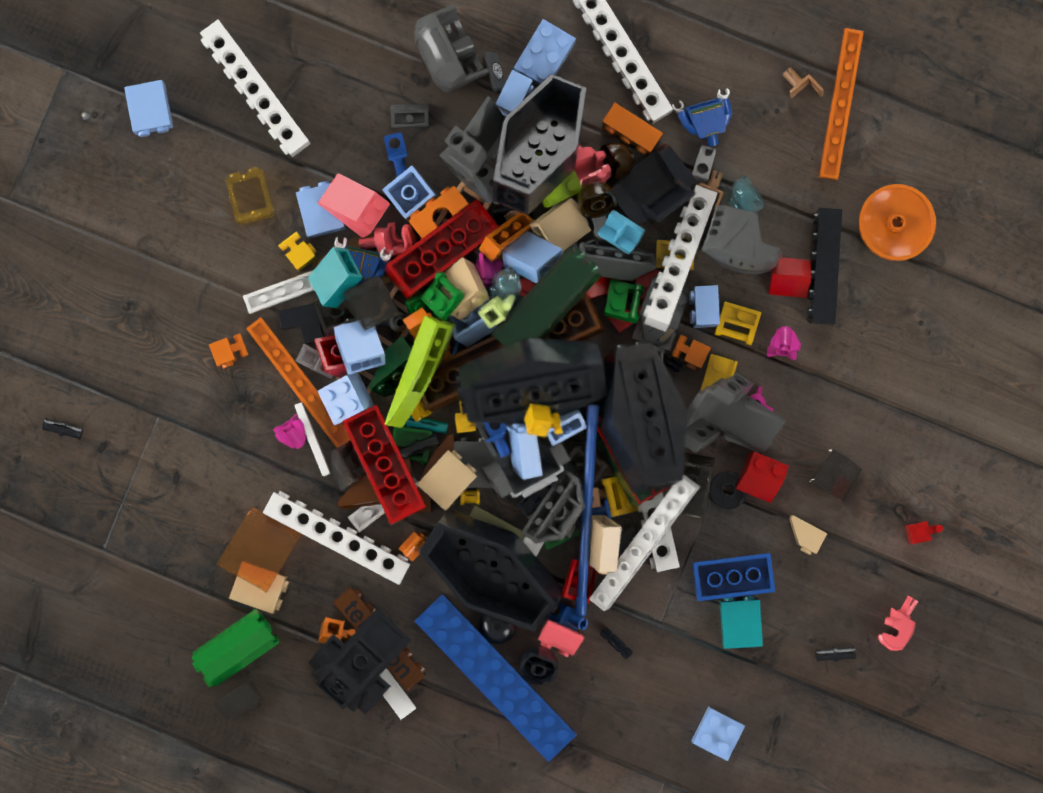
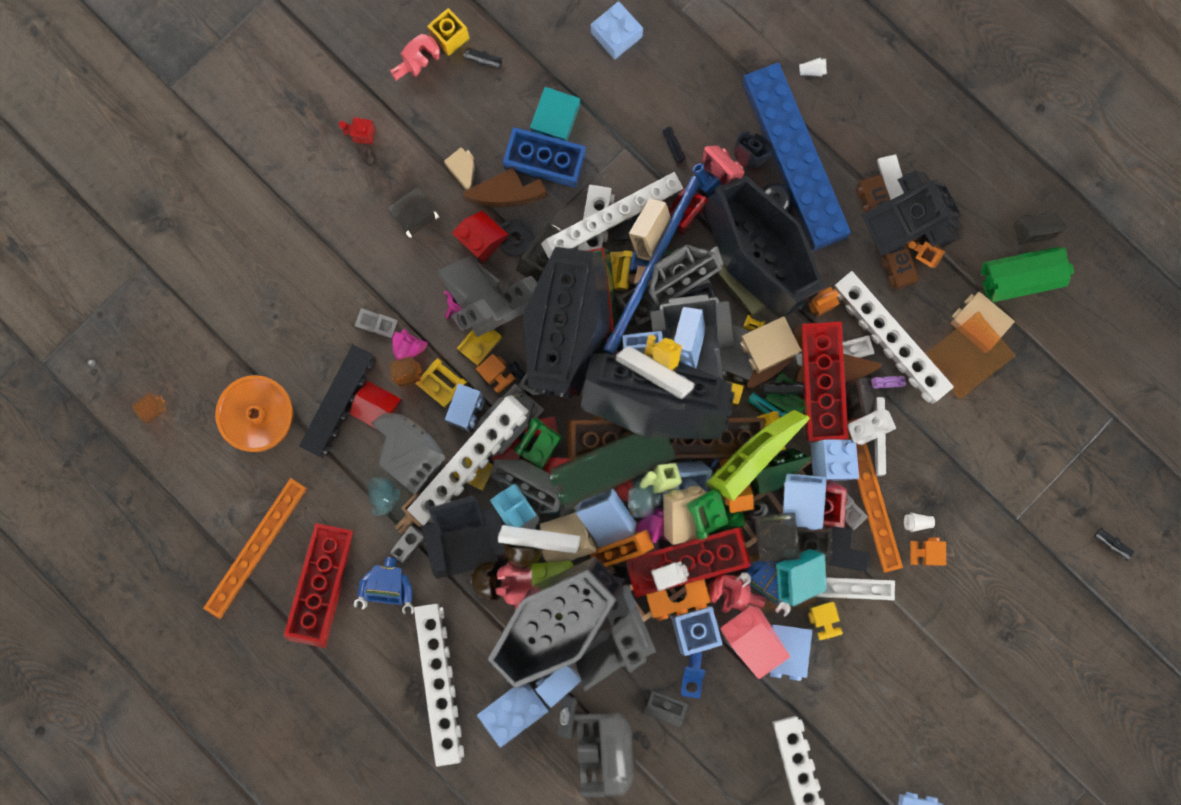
camera: 150 degrees left, 5 degrees down
clear yellow window [225,167,275,225] -> none
dark pink brick [273,413,307,449] -> none
blue bracket [484,422,512,458] -> none
orange brick [602,103,663,155] -> none
medium nougat bracket [782,67,824,98] -> none
none -> clear orange brick [131,393,166,424]
none -> red slope [284,523,353,648]
none -> light grey slope [354,308,398,338]
none -> clear orange brick [390,356,422,387]
none -> yellow head [428,8,470,56]
none -> reddish brown slope [462,168,547,207]
none -> white tile [498,525,580,553]
none -> white tile [616,346,694,399]
none -> white brick [652,562,689,590]
none -> white cone [799,58,827,76]
none -> white brick [847,408,896,445]
none -> medium lavender axle [871,376,906,388]
none -> white cone [904,513,935,532]

